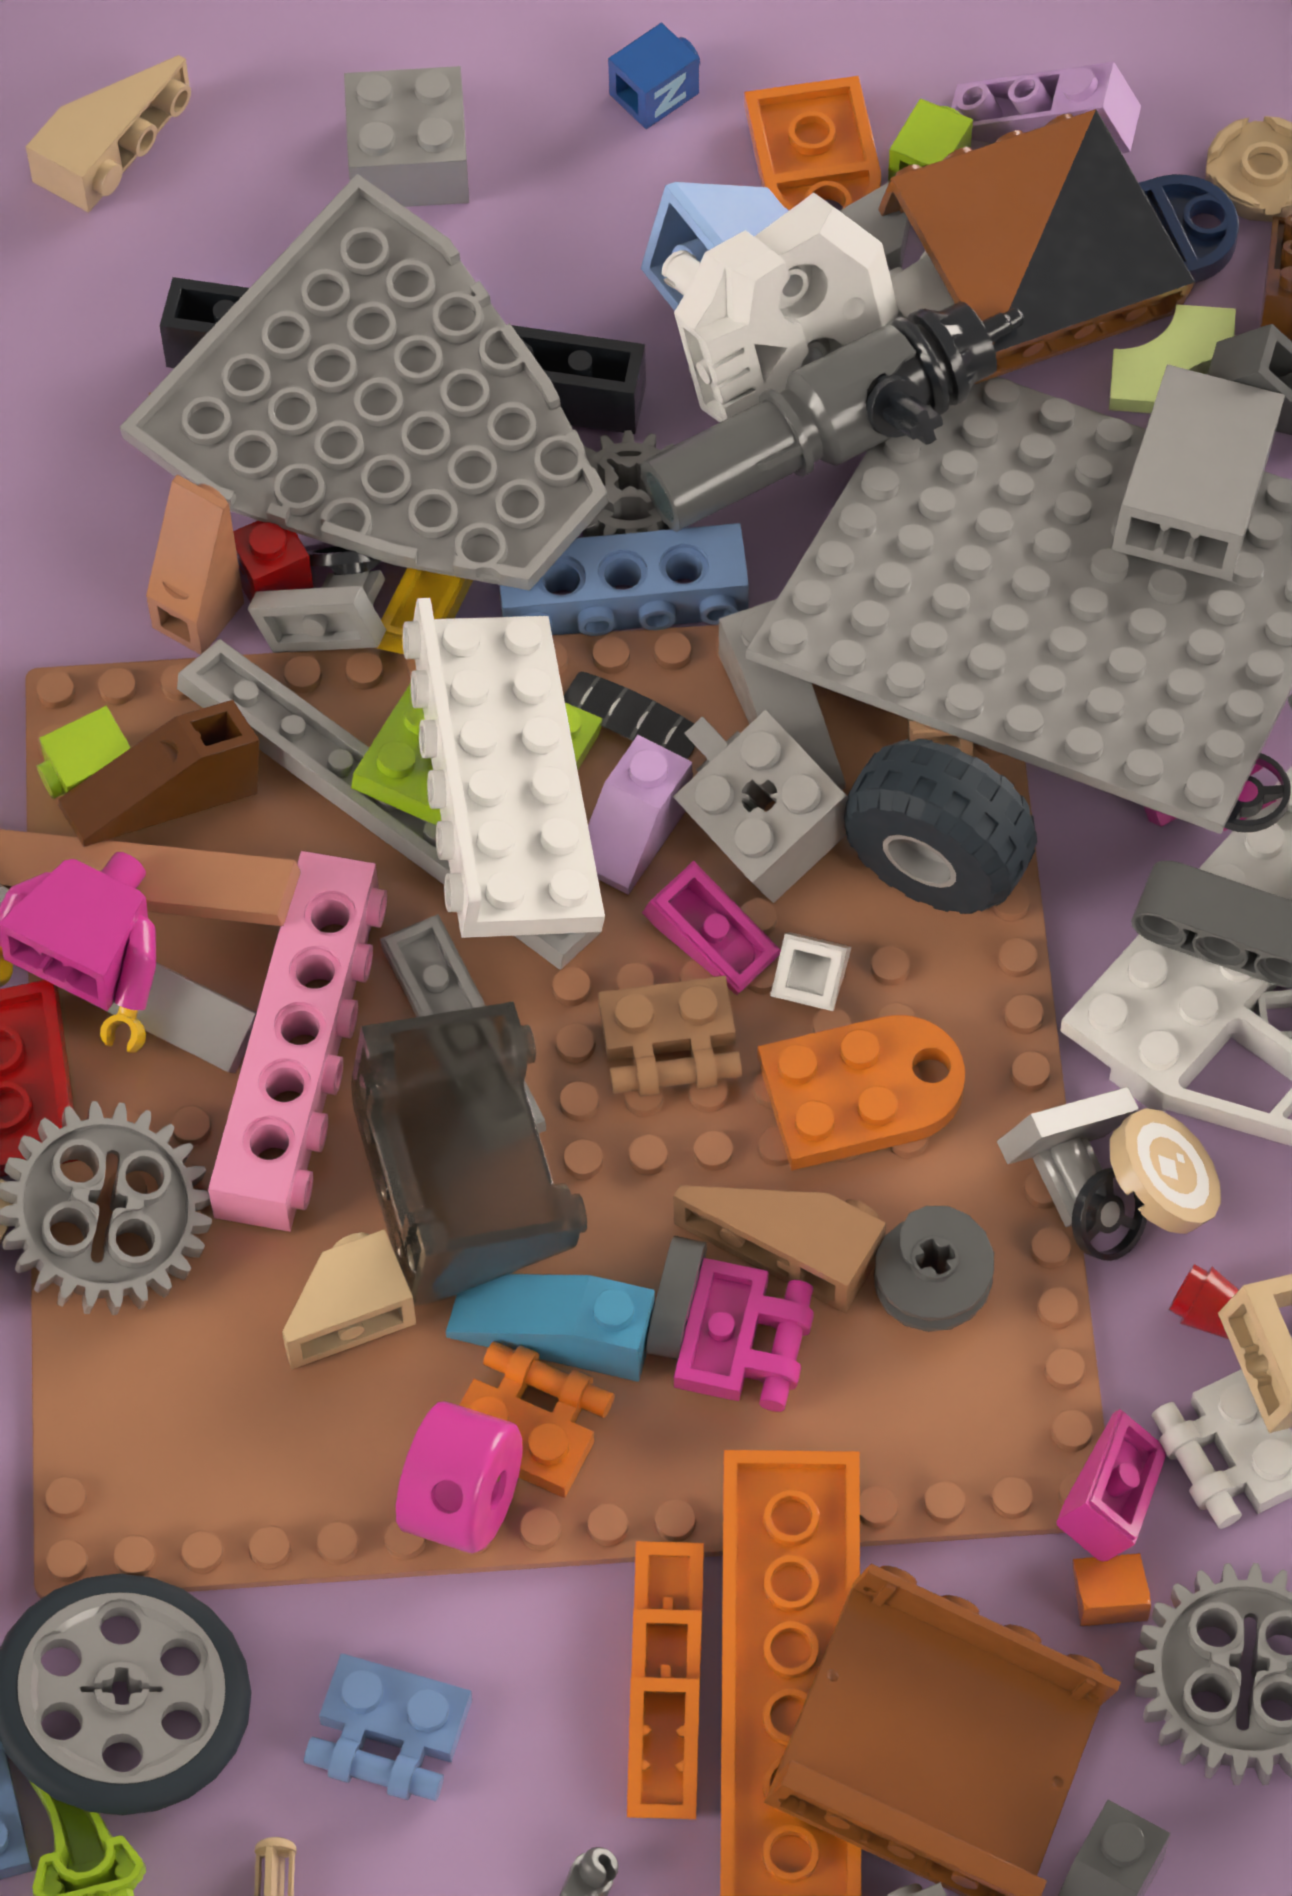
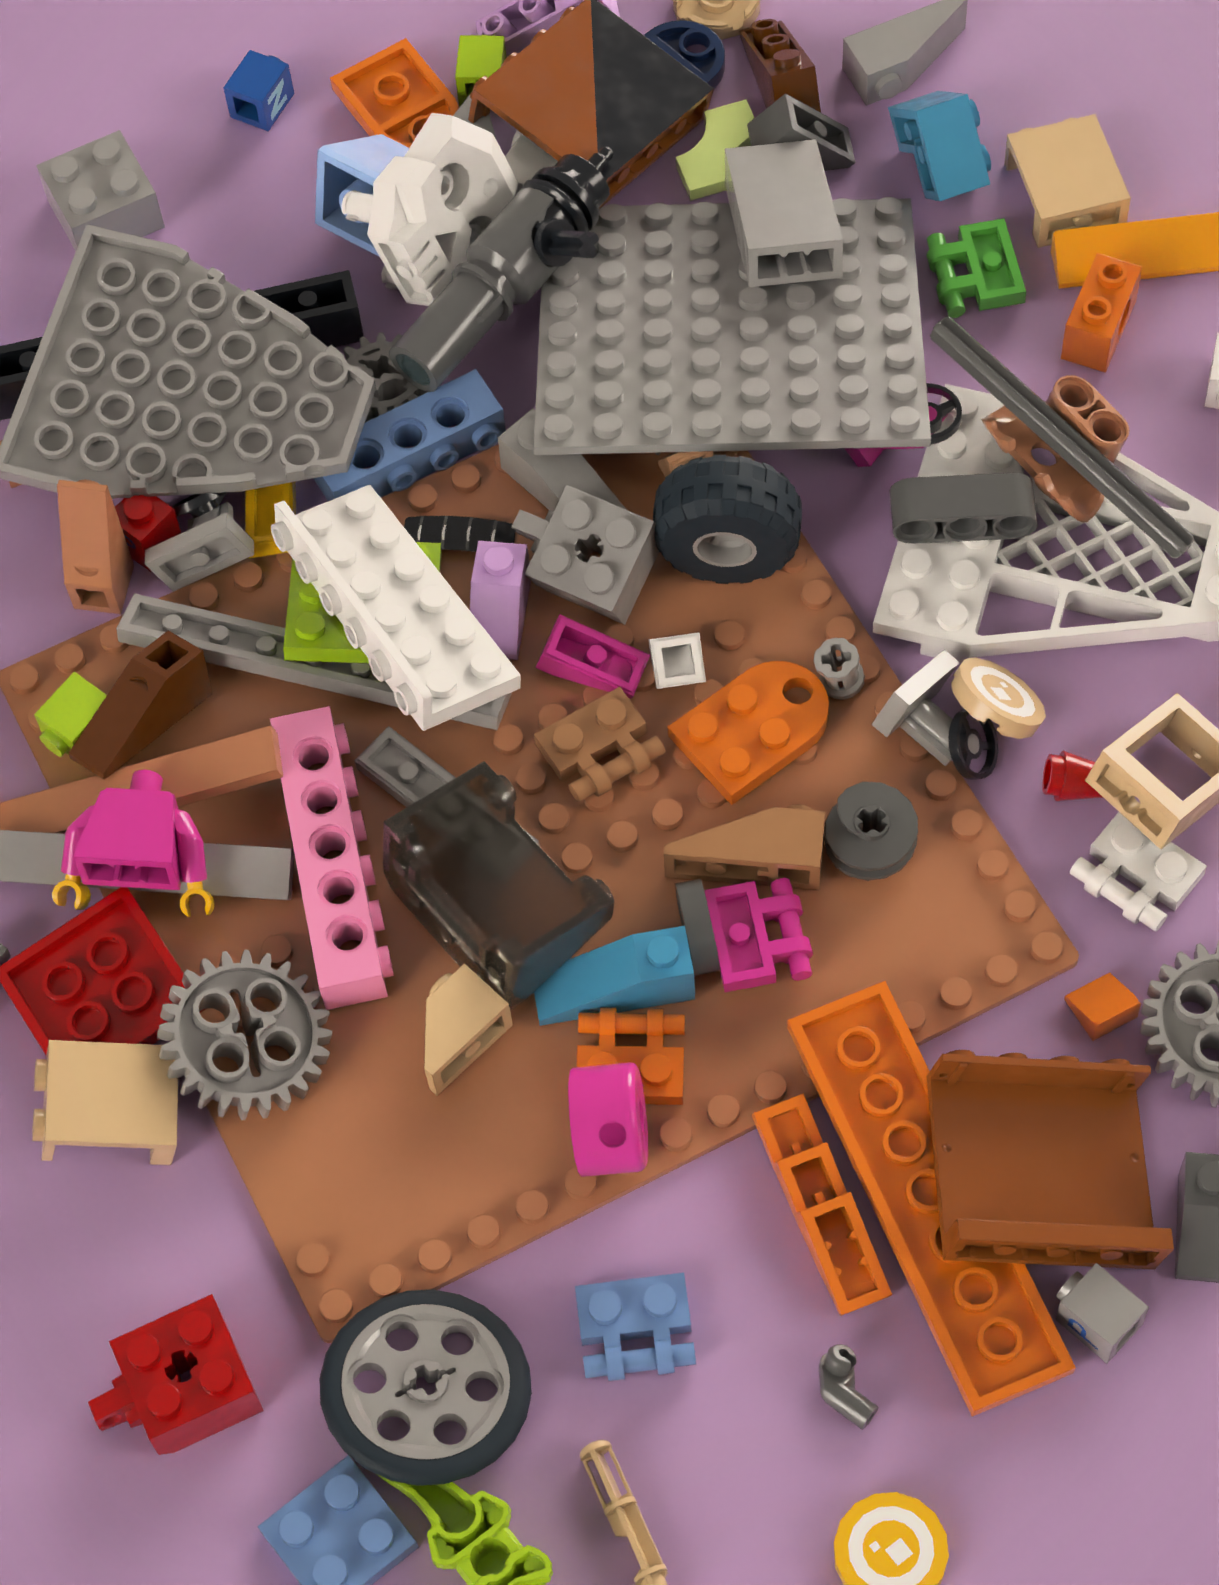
camera: 20 degrees left, 0 degrees up
dark pink slope [1057,1409,1167,1561] -> none
none -> light grey bush [814,638,865,700]

